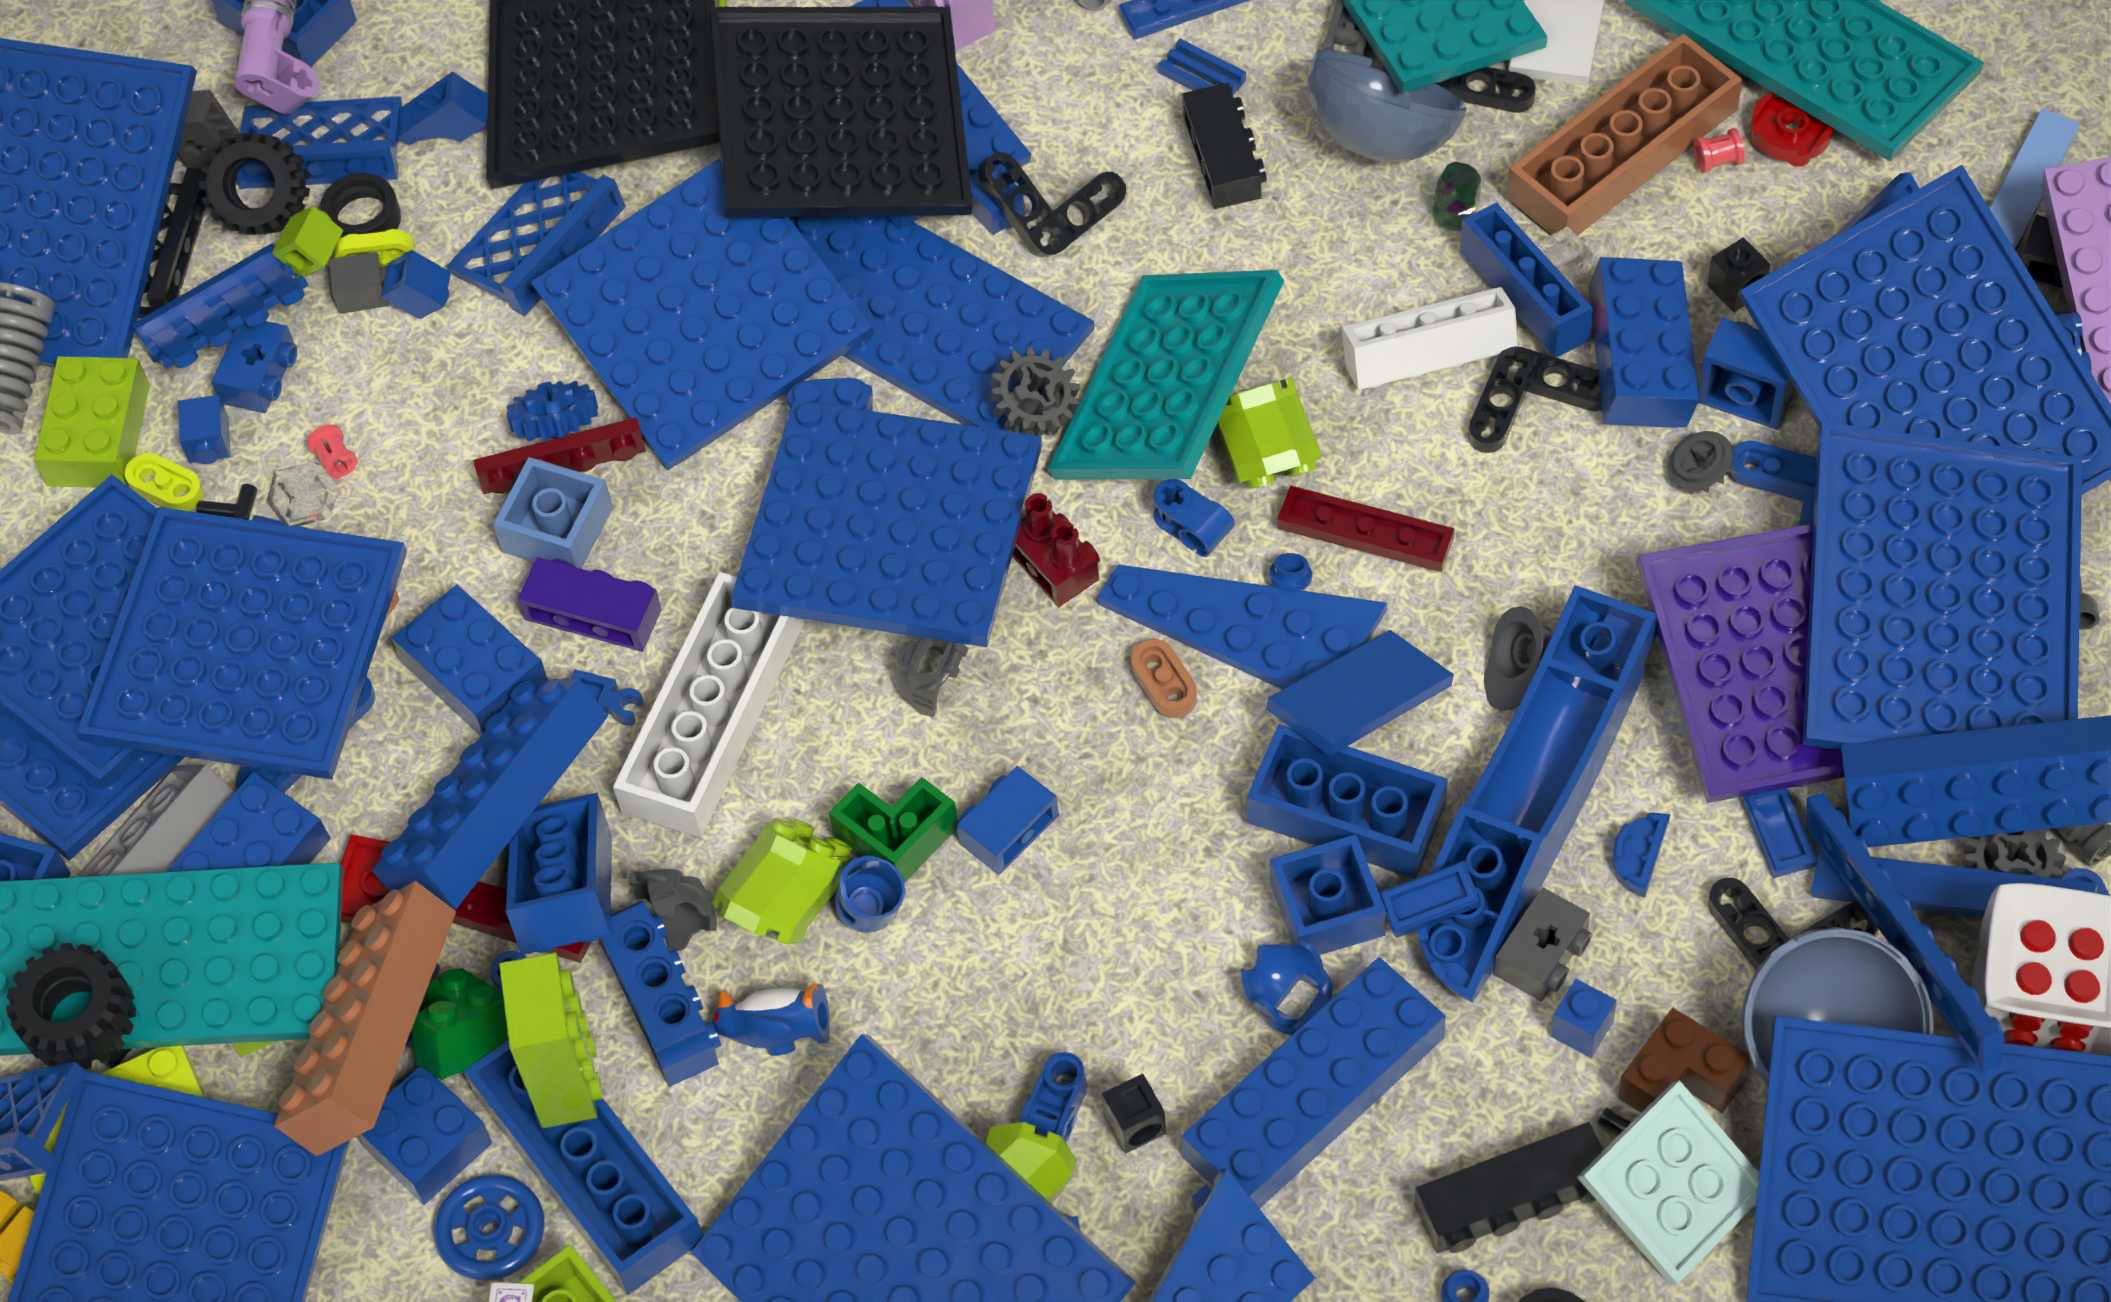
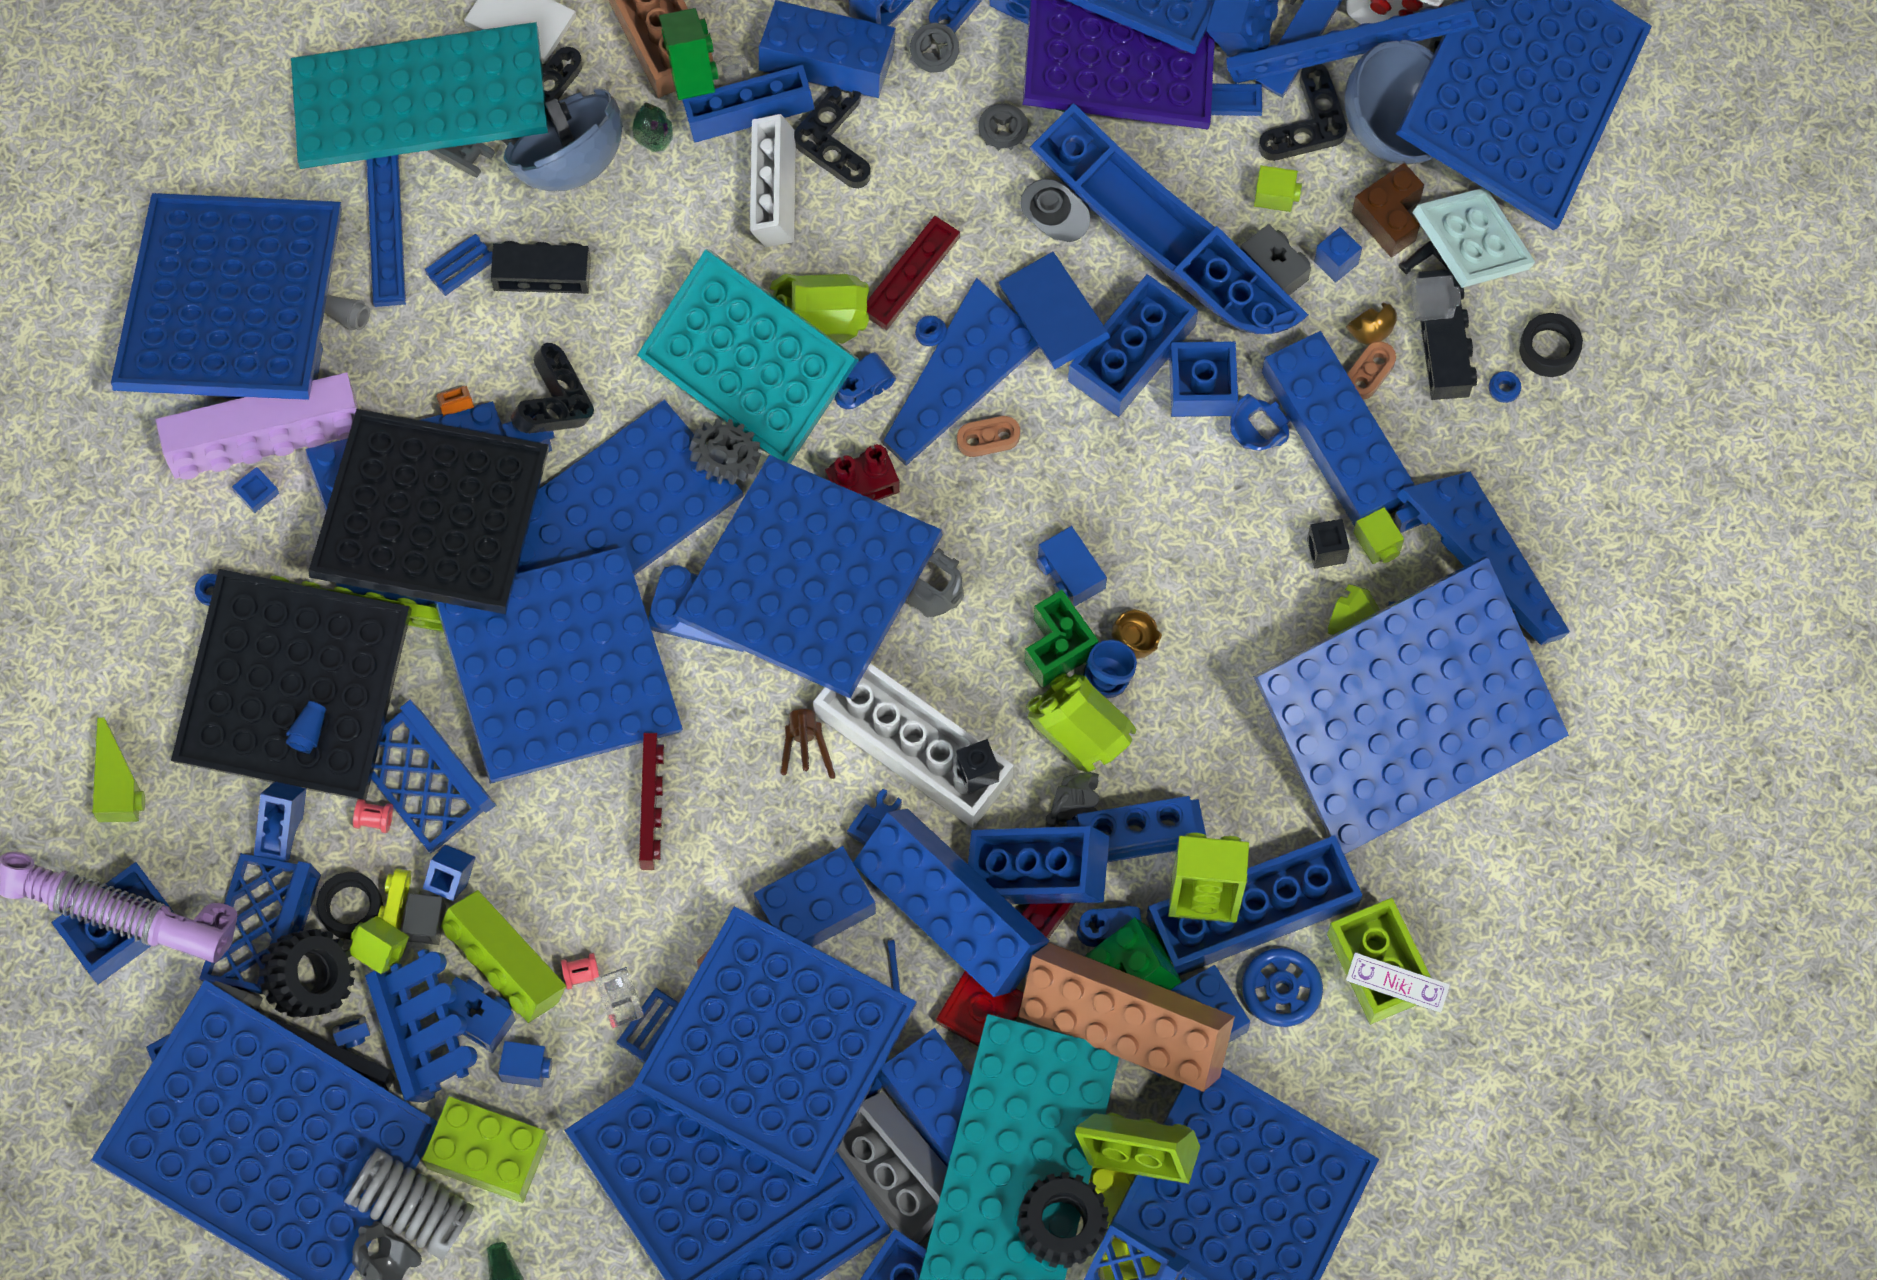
camera: 80 degrees left, 10 degrees up
neon yellow plate [125,453,204,511] -> none
black piece [197,484,258,520] -> none
medium blue brick [493,457,613,569] -> none
blue gear [506,381,599,441] -> none
dark purple brick [518,557,662,652] -> none
blue animal [712,983,830,1056] -> none
blue piece [1019,1052,1088,1143] -> none
blue tile [1379,861,1482,938] -> none
blue plate [1612,813,1670,898] -> none
none -> blue cone [286,701,327,754]
none -> blue plate [333,1016,370,1048]
none -> coral bush [353,799,393,833]
none -> orange tile [436,386,474,417]
none -> lime brick [440,890,566,1023]
none -> black plate [544,98,575,148]
none -> green brick [659,8,719,100]
none -> reddish brown plant [781,709,836,779]
none -> blue hinge [888,939,900,992]
none -> black brick [956,739,1000,793]
none -> dark grey gear [978,104,1028,151]
none -> lime slope [1075,1113,1200,1184]
none -> pearl gold hair [1111,609,1162,659]
none -> lime brick [1254,165,1302,212]
none -> pearl gold hair [1346,302,1397,345]
none -> nougat plate [1348,342,1396,400]
none -> lime brick [1353,507,1404,564]
none -> clear brick [1410,275,1461,321]

